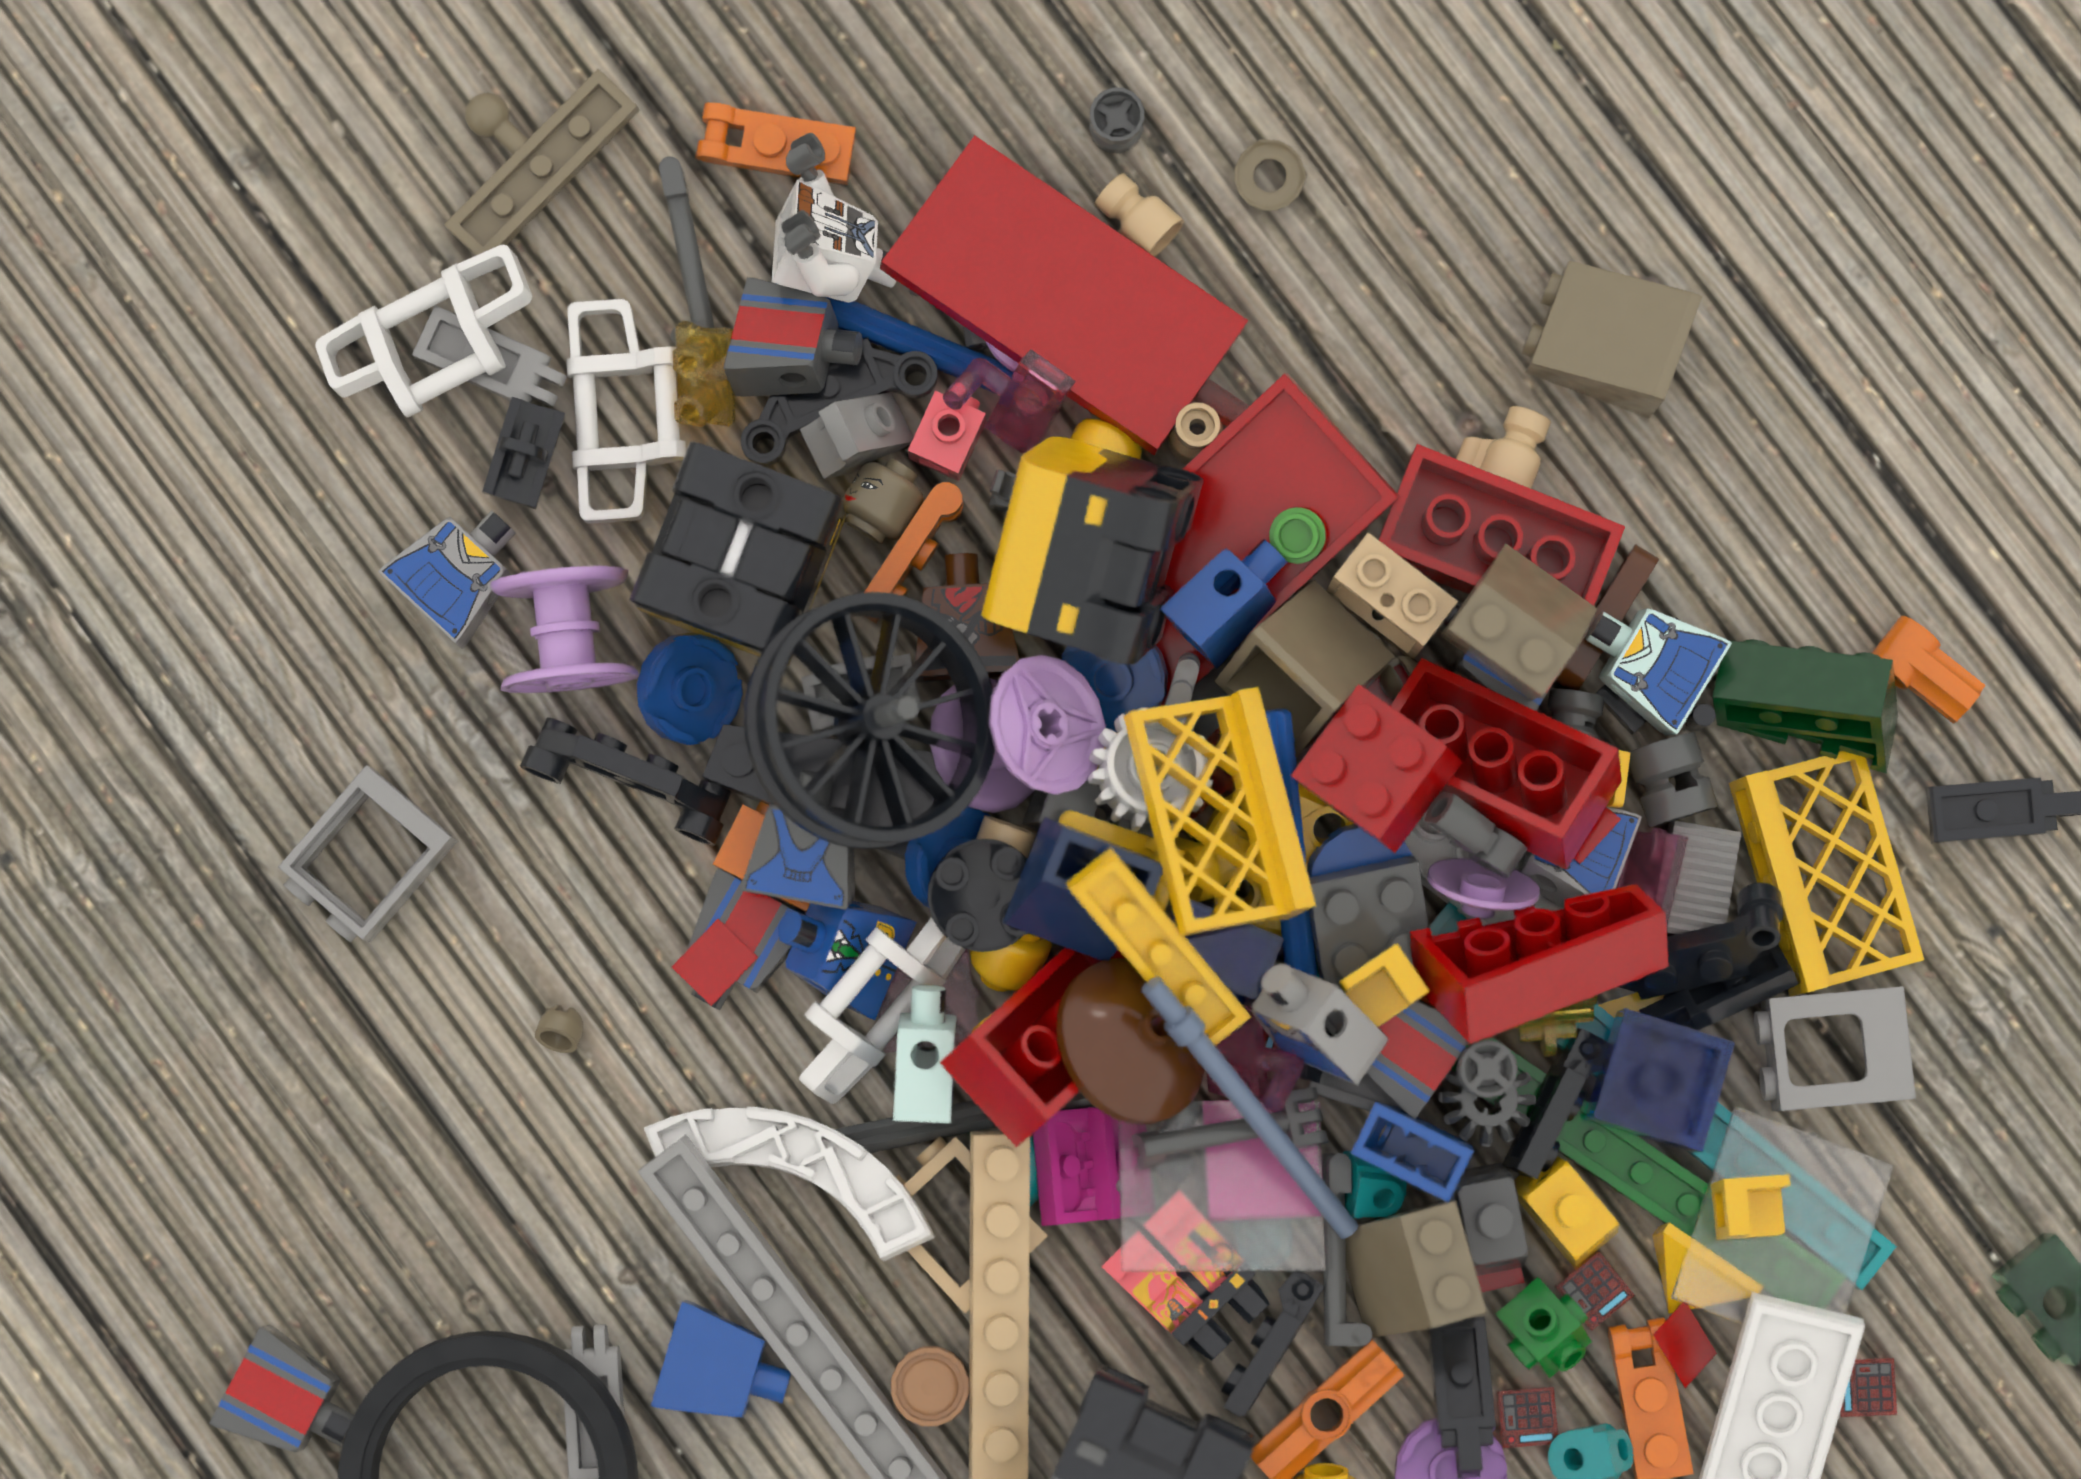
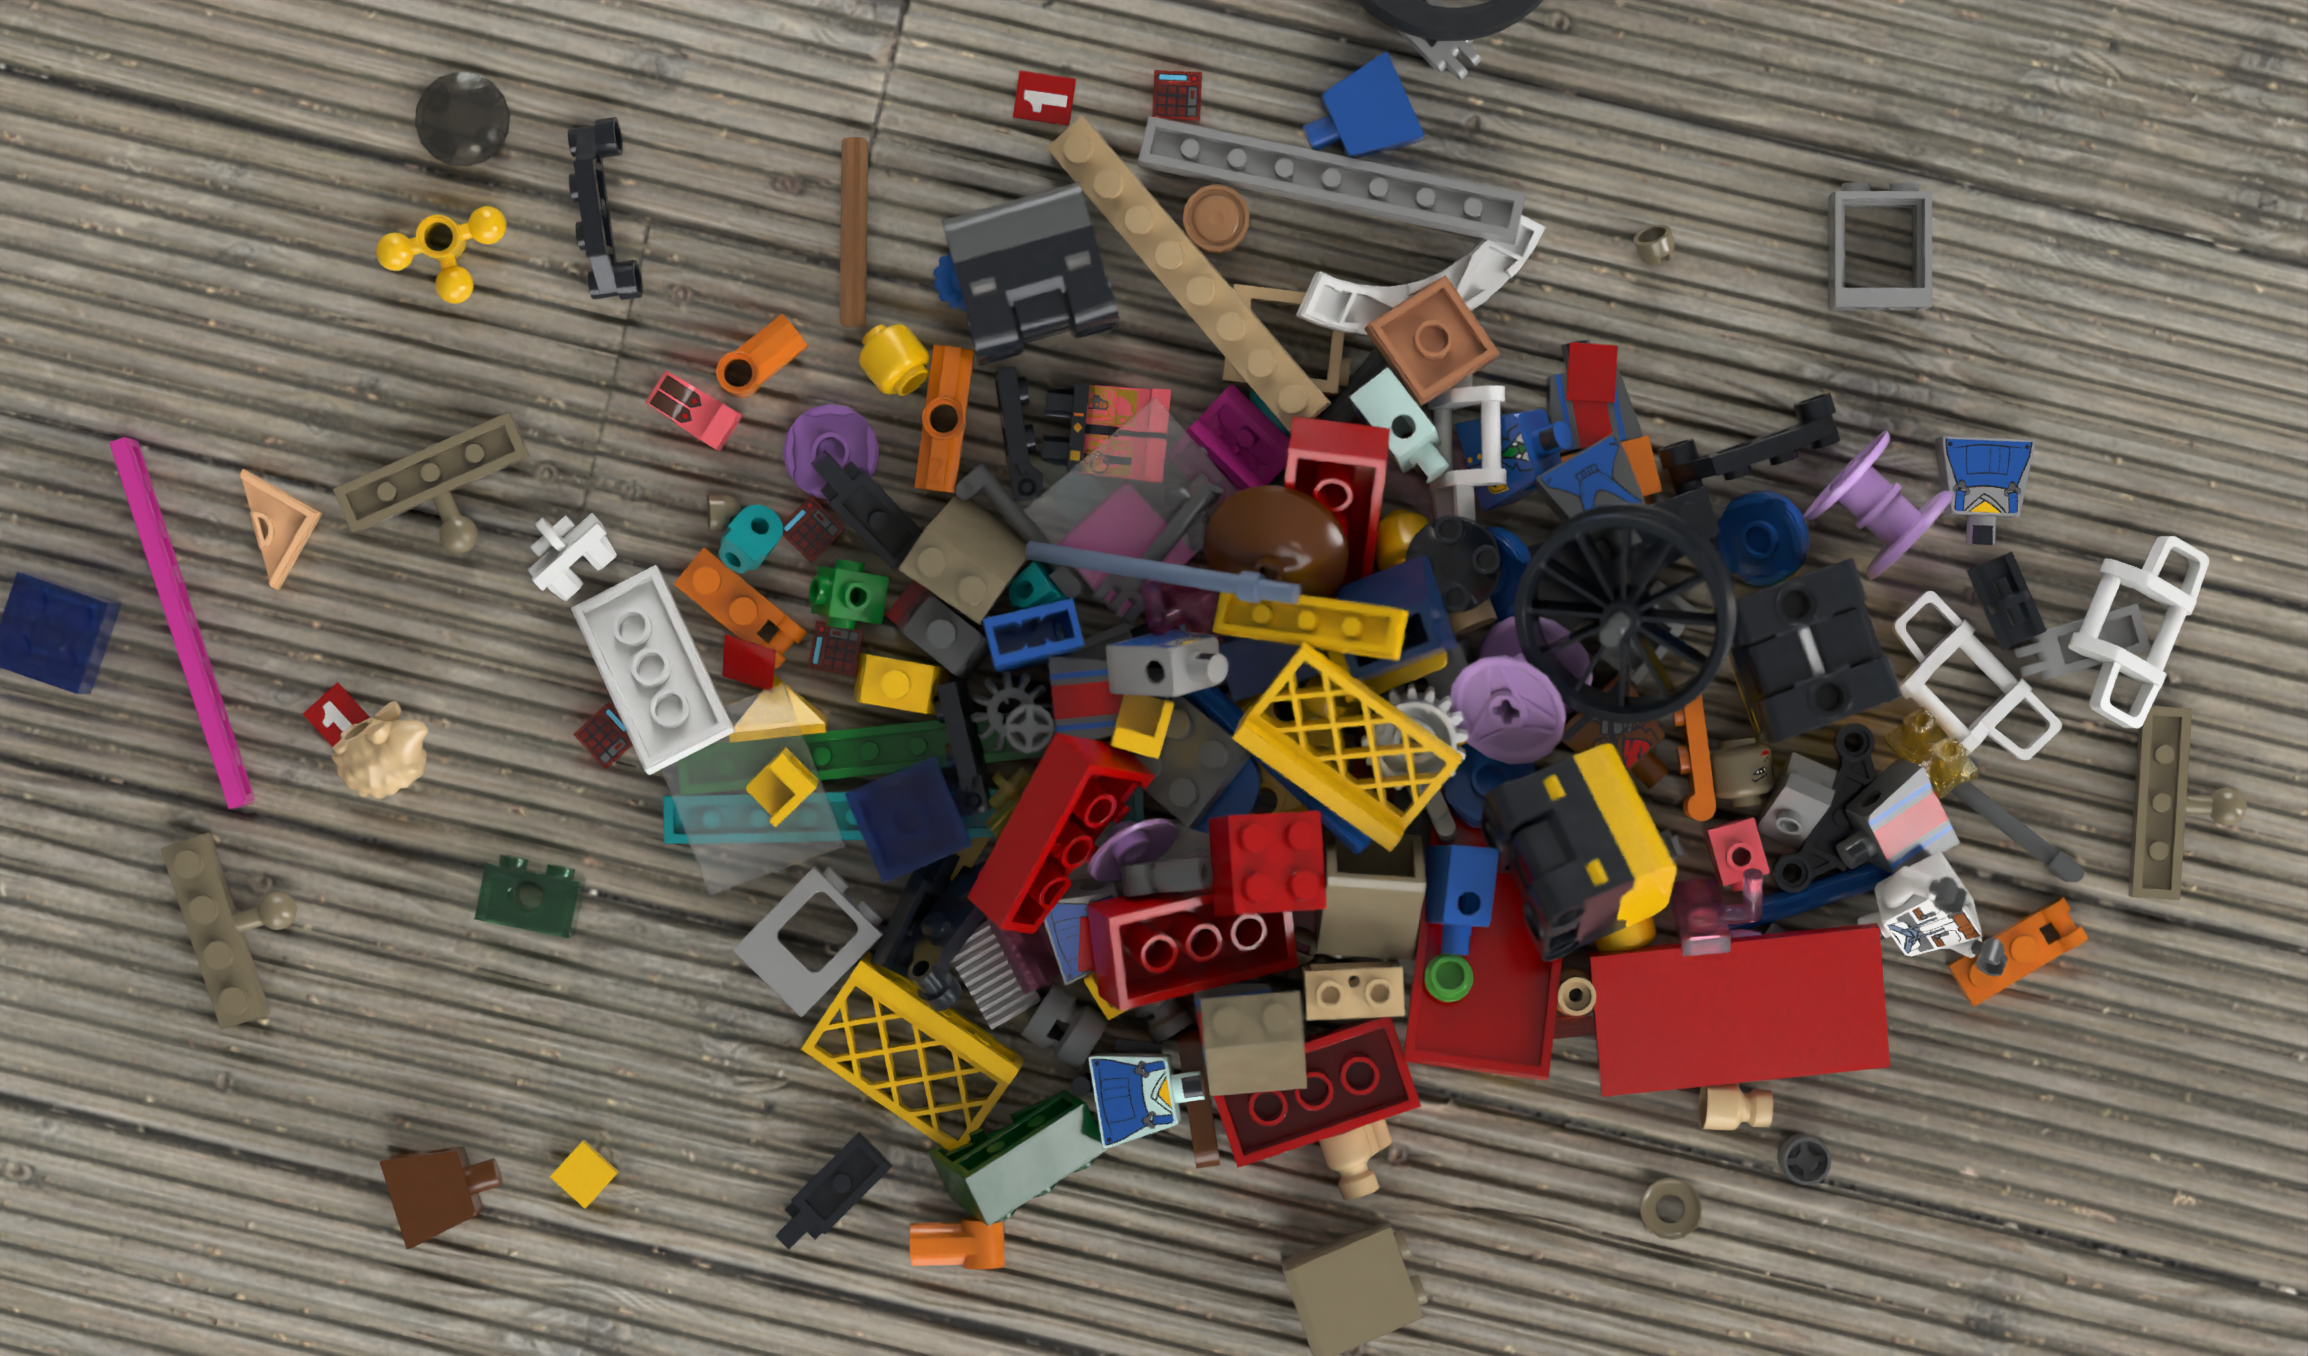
camera: 140 degrees right, 5 degrees up
none -> nougat tile [1364,275,1500,408]

